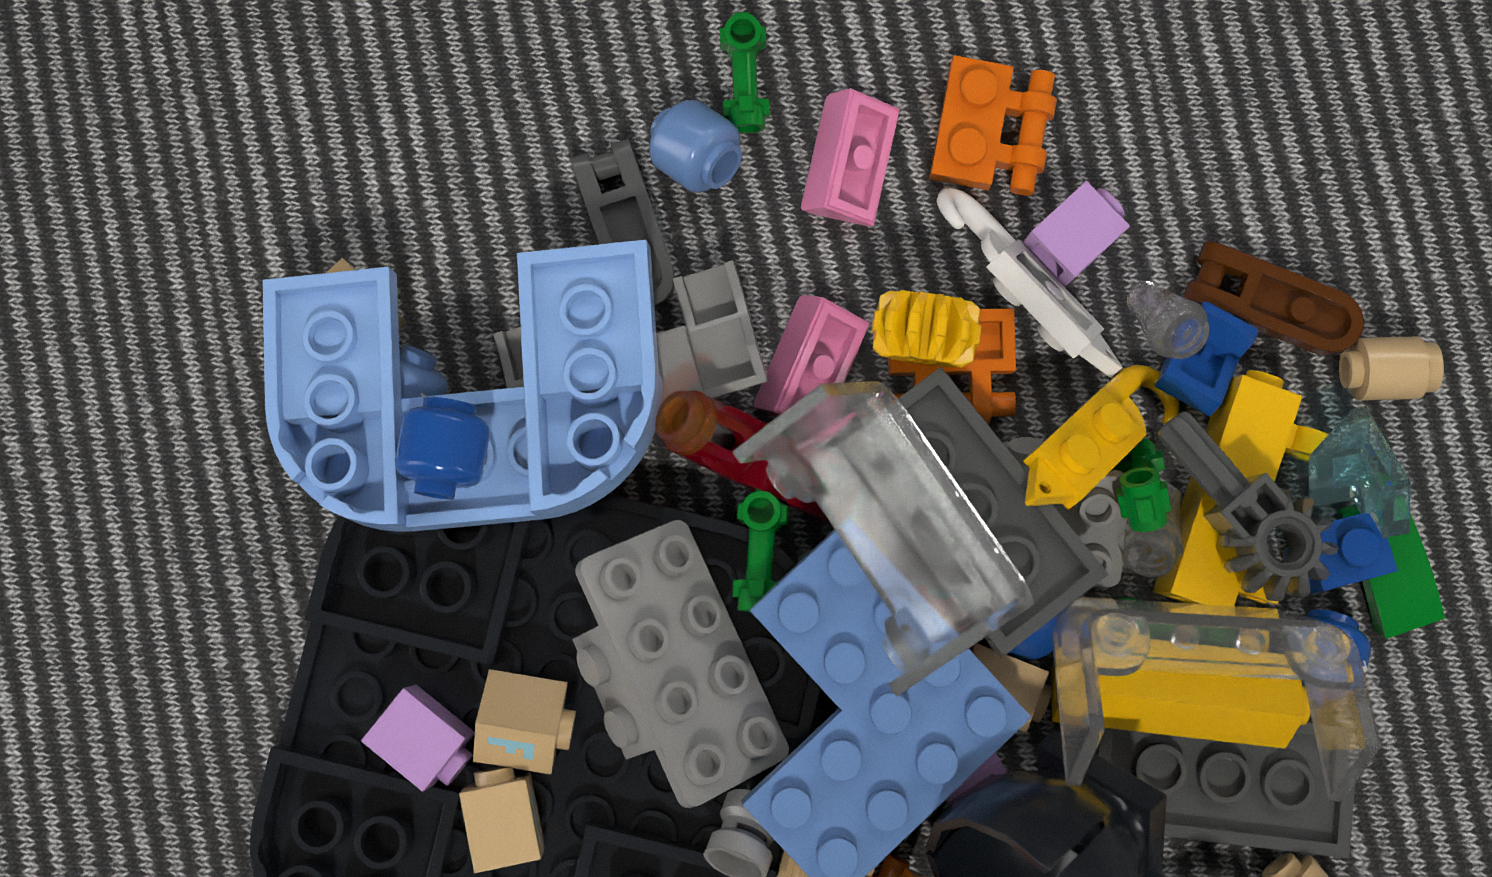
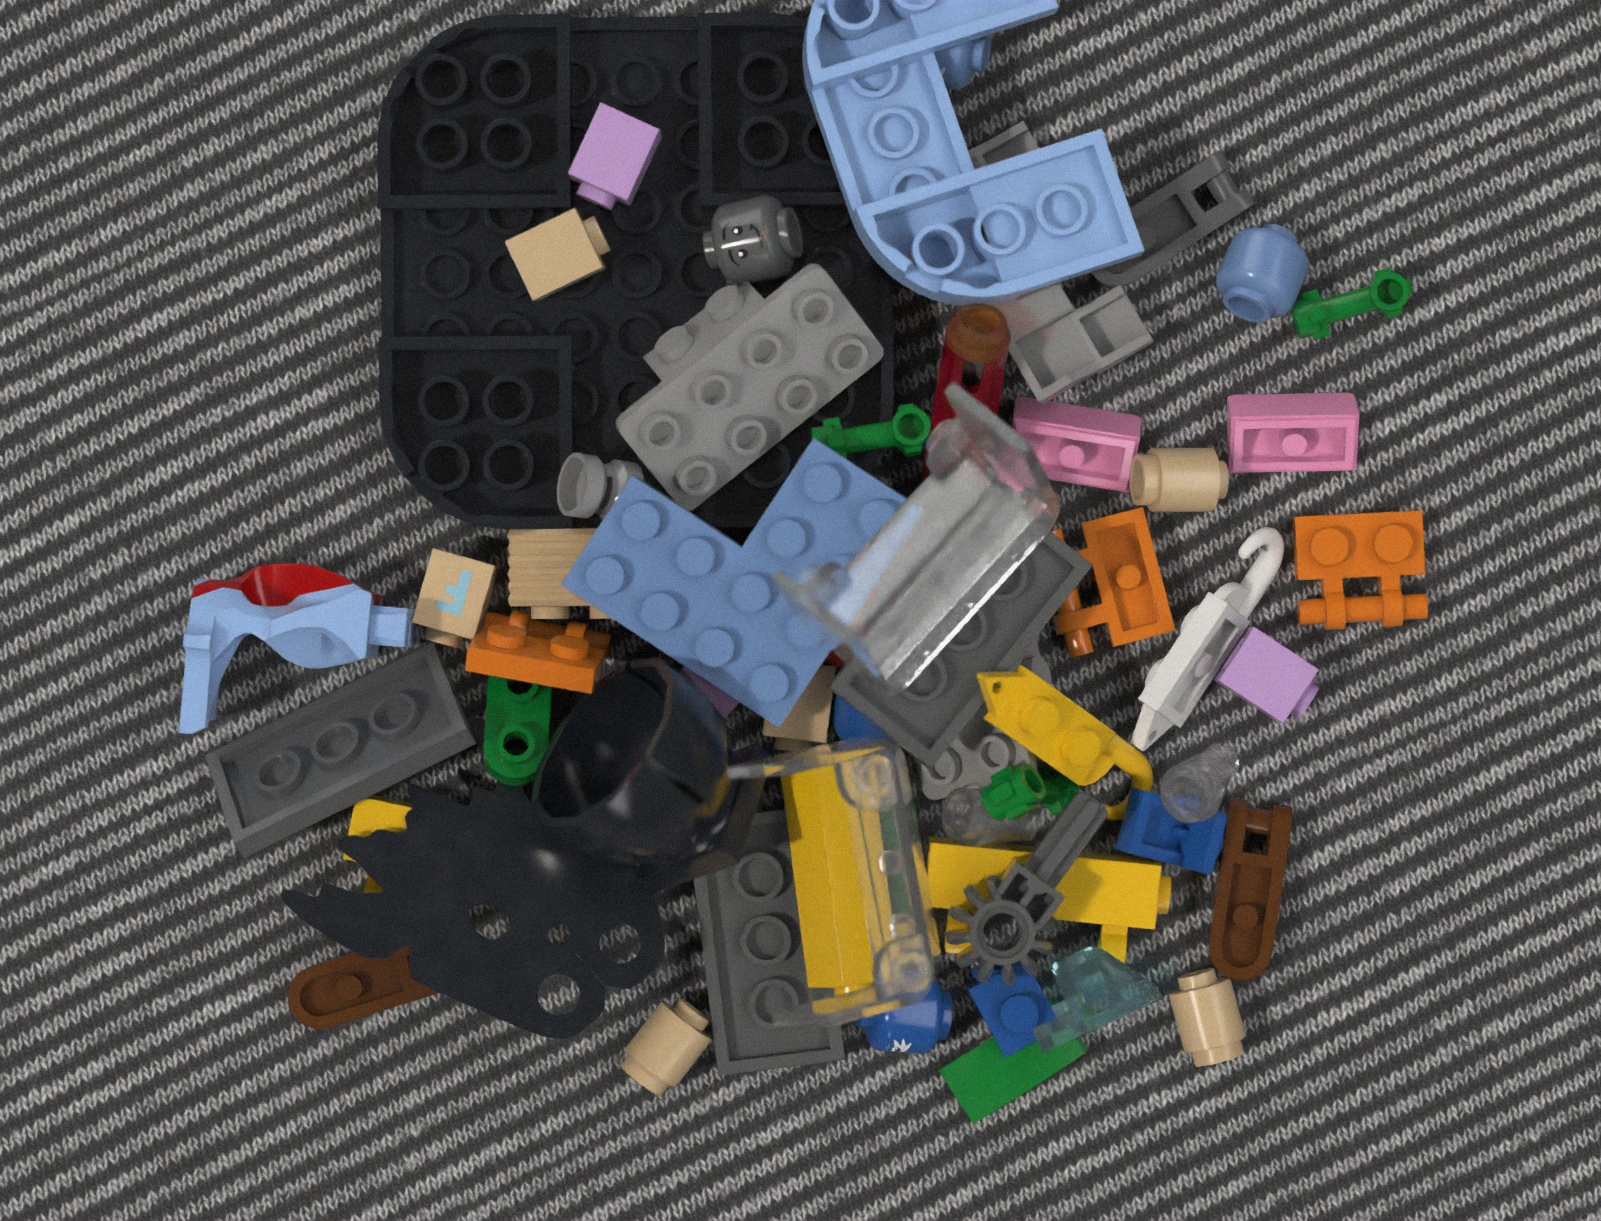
camera: 75 degrees right, 5 degrees up
blue head [395,397,490,500] -> none
tan brick [473,669,576,774] -> none
yellow gear [871,290,982,368] -> none
none -> dark grey head [703,195,803,284]
none -> tan brick [1130,448,1229,512]

